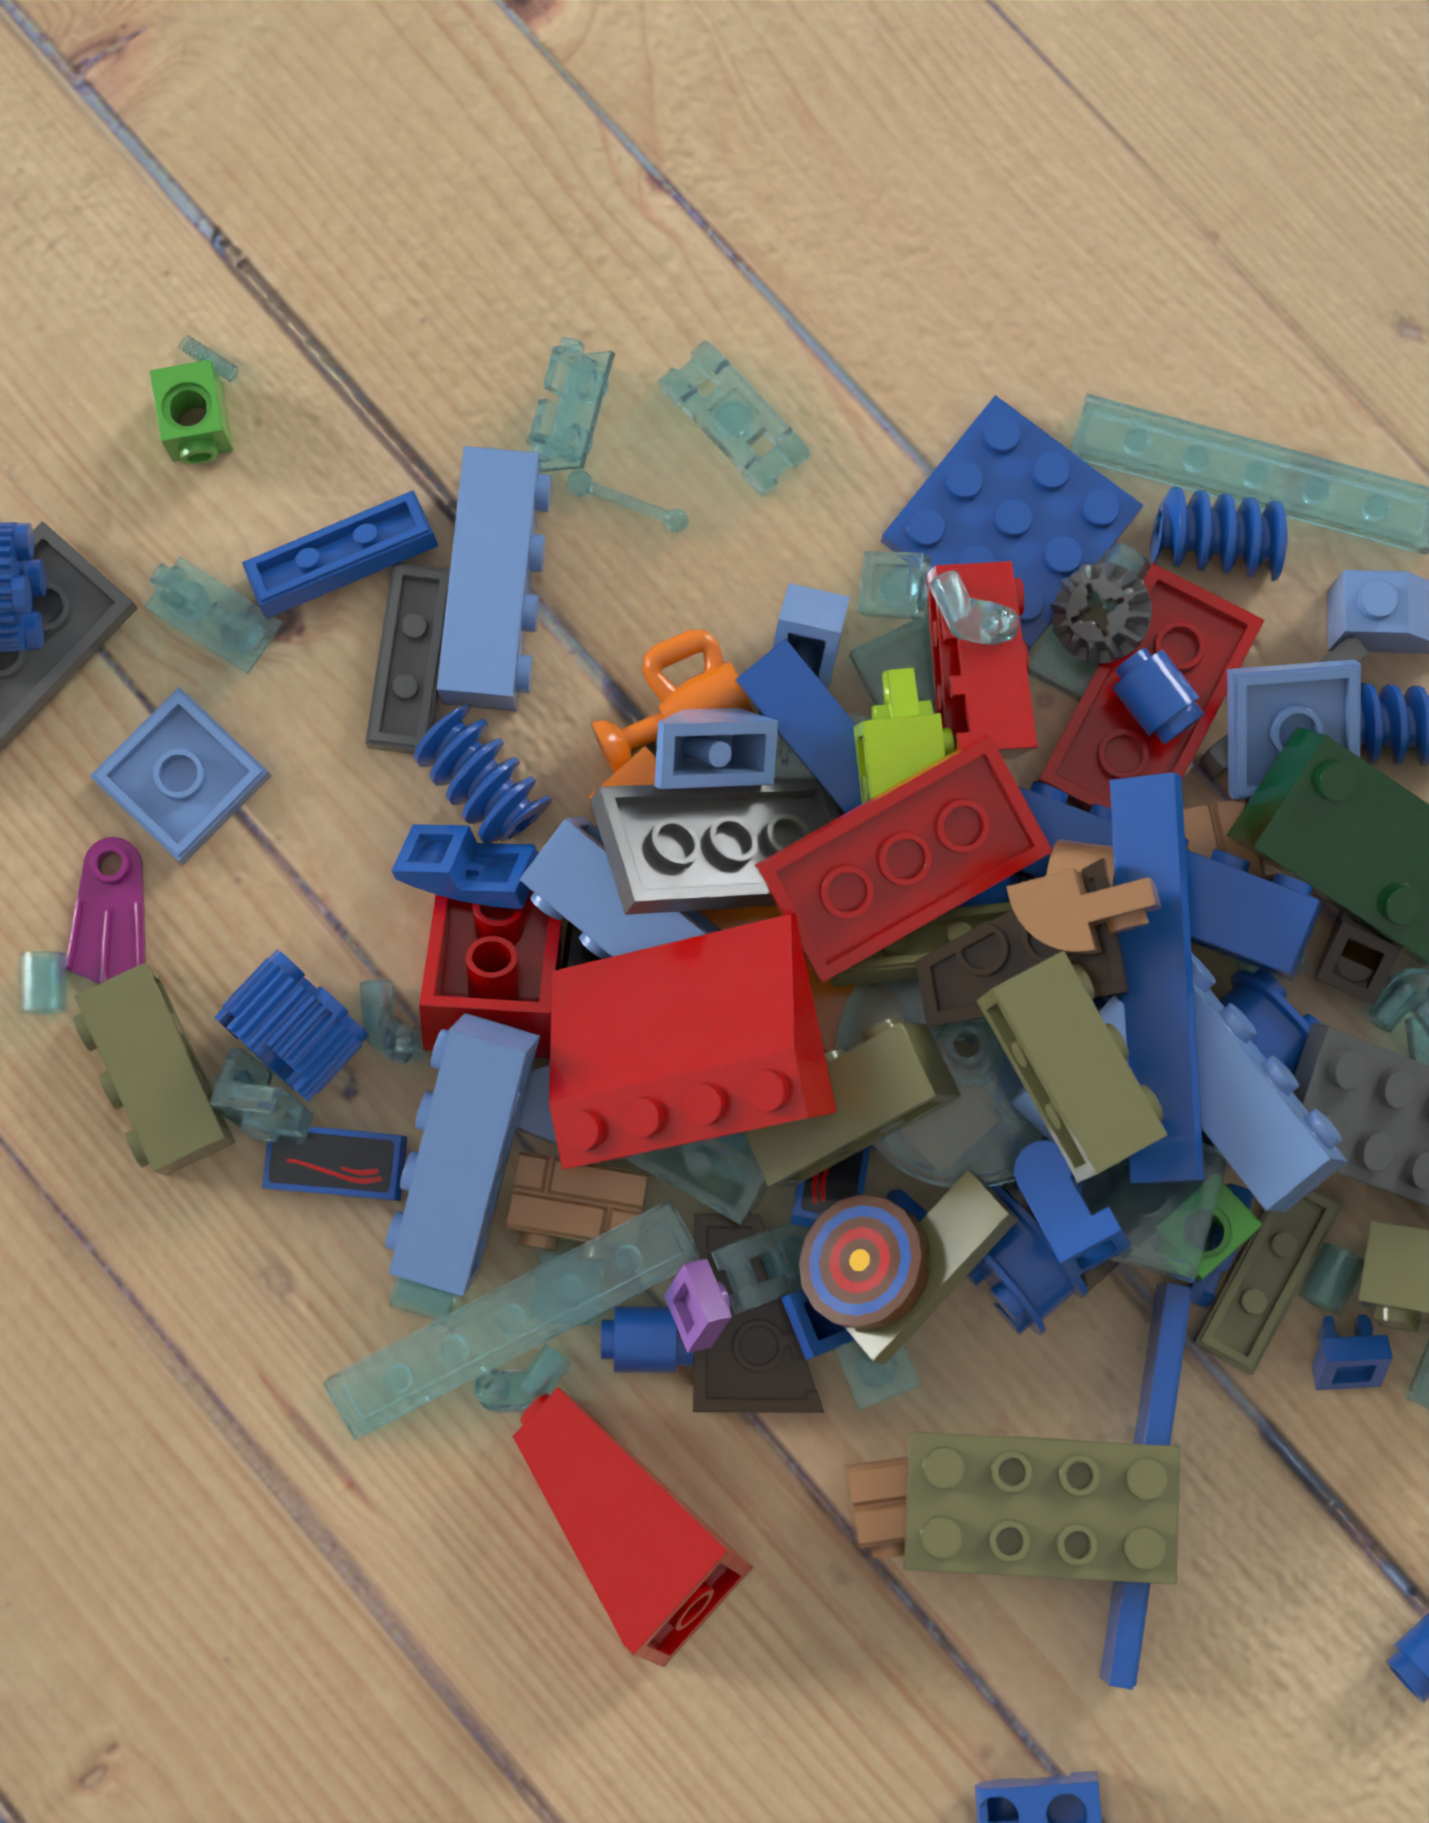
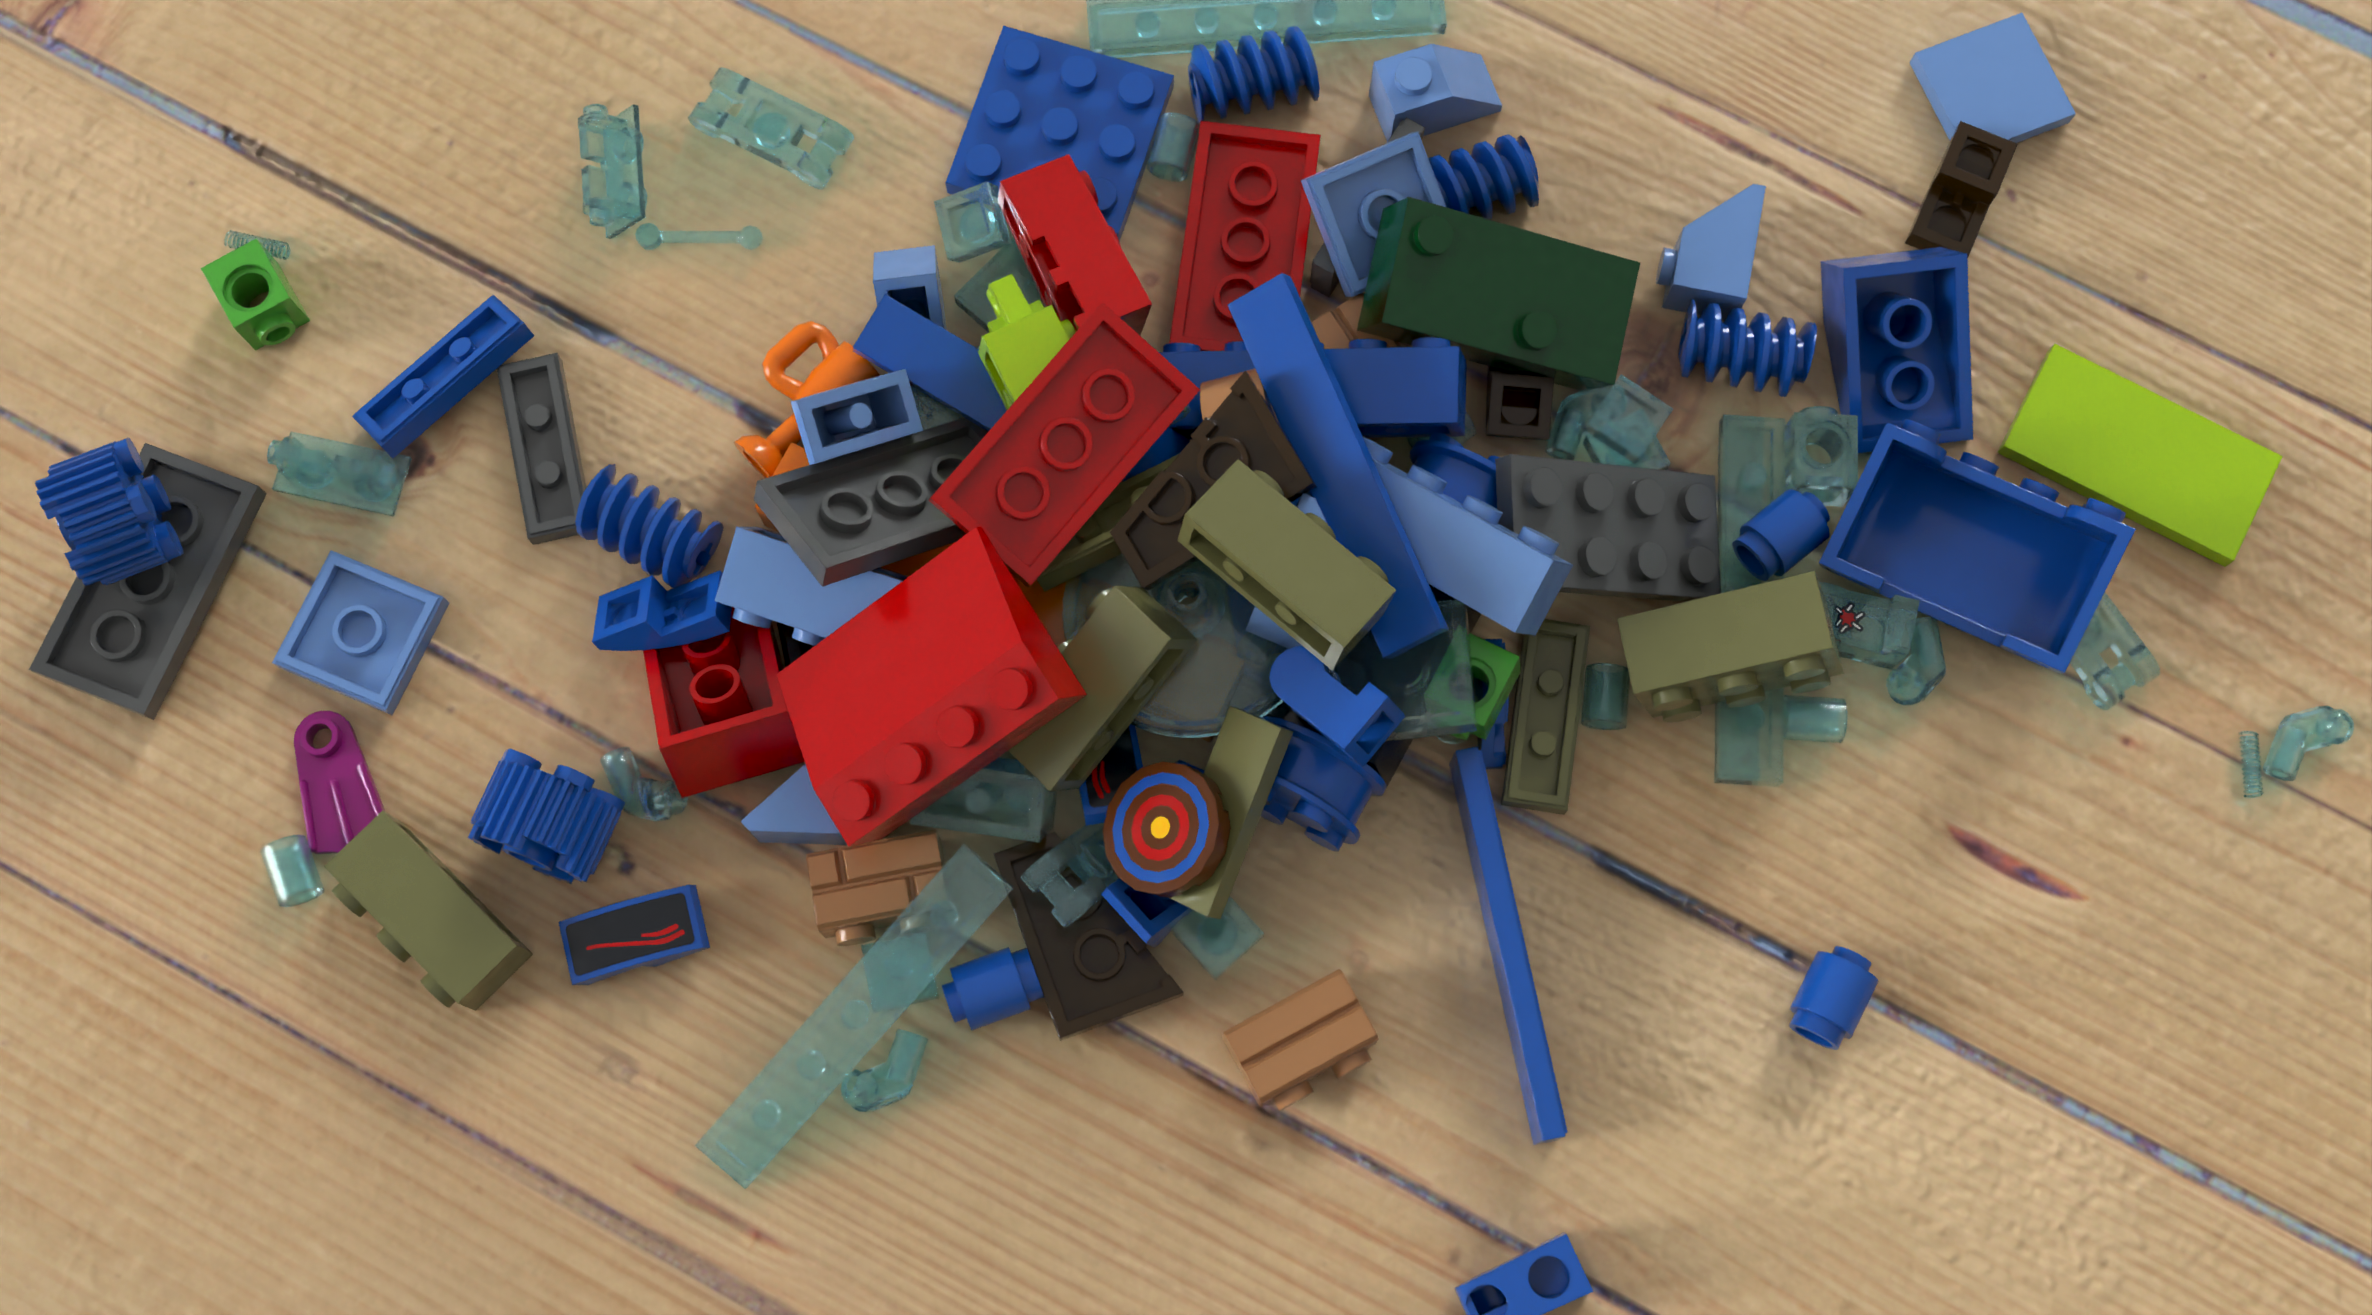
camera: 20 degrees left, 5 degrees down
clear light blue bracket [209,1047,314,1142] -> none
medium blue brick [385,1013,540,1297] -> none
clear light blue hinge [389,1276,457,1323] -> none
medium blue brick [437,446,552,711] -> none
red slope [512,1387,753,1667] -> none
medium lavender plate [664,1259,732,1353] -> none
olive plate [903,1431,1180,1585] -> none
clear light blue arm [929,571,1020,645] -> none
medium nougat brick [1006,869,1162,955] -> none
clear light blue tile [1028,623,1099,701] -> none
dark grey gear [1050,561,1152,664] -> none
blue brick [1112,647,1205,745] -> none
blue tile [1311,1314,1393,1390] -> none

